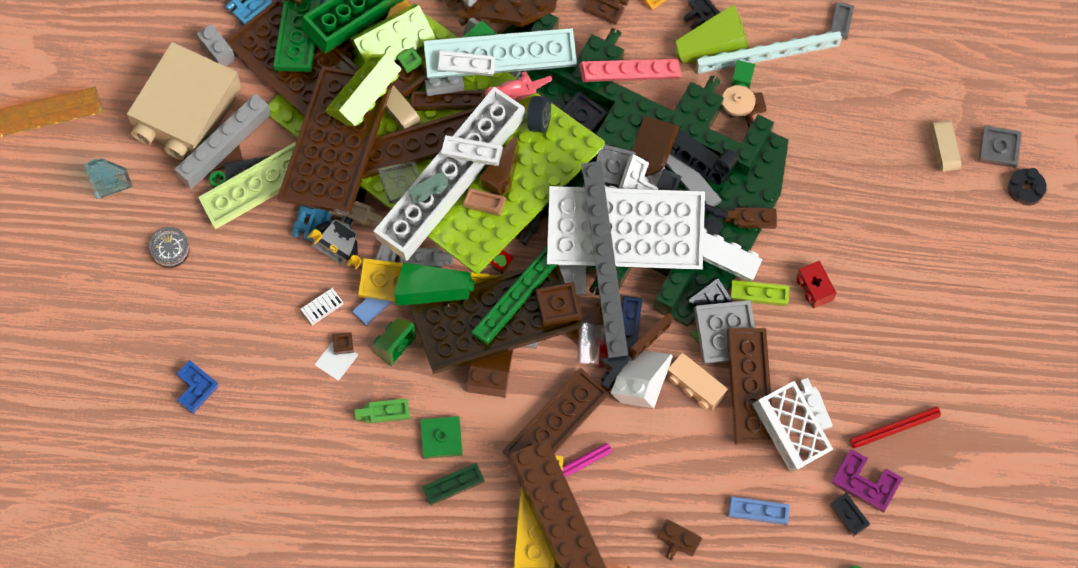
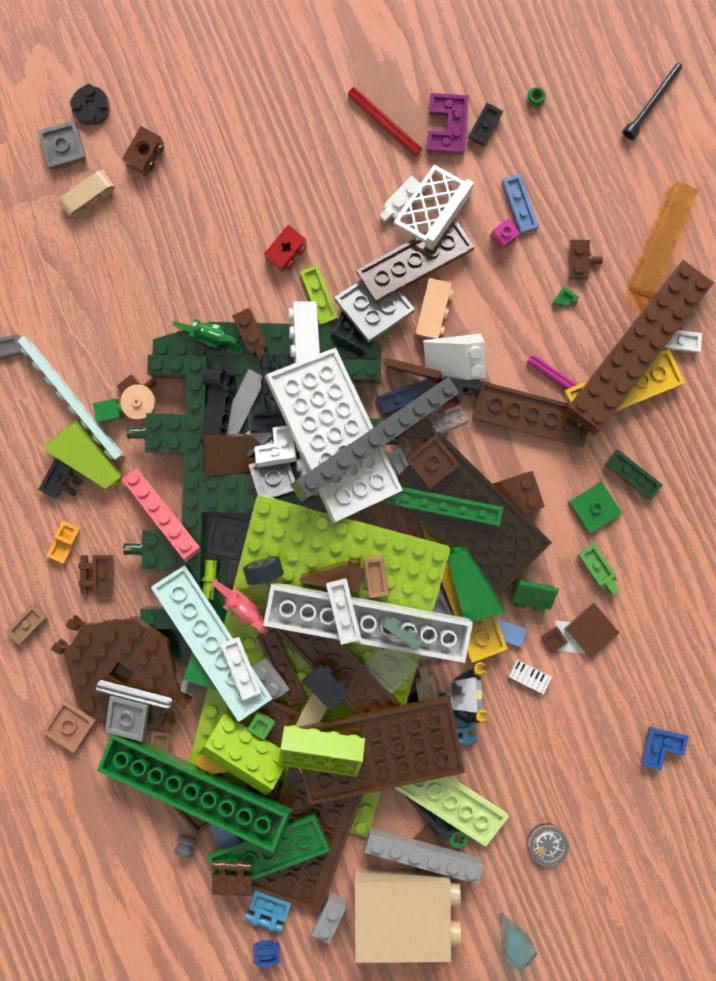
camera: 115 degrees left, 20 degrees up
none -> reddish brown brick [122,126,164,176]
none -> green animal [172,319,240,348]
none -> lime pin [202,560,218,600]
none -> black brick [301,664,349,711]
none -> dark pink brick [490,218,520,251]
none -> green tile [552,286,579,307]
none -> reddish brown tile [565,603,620,658]

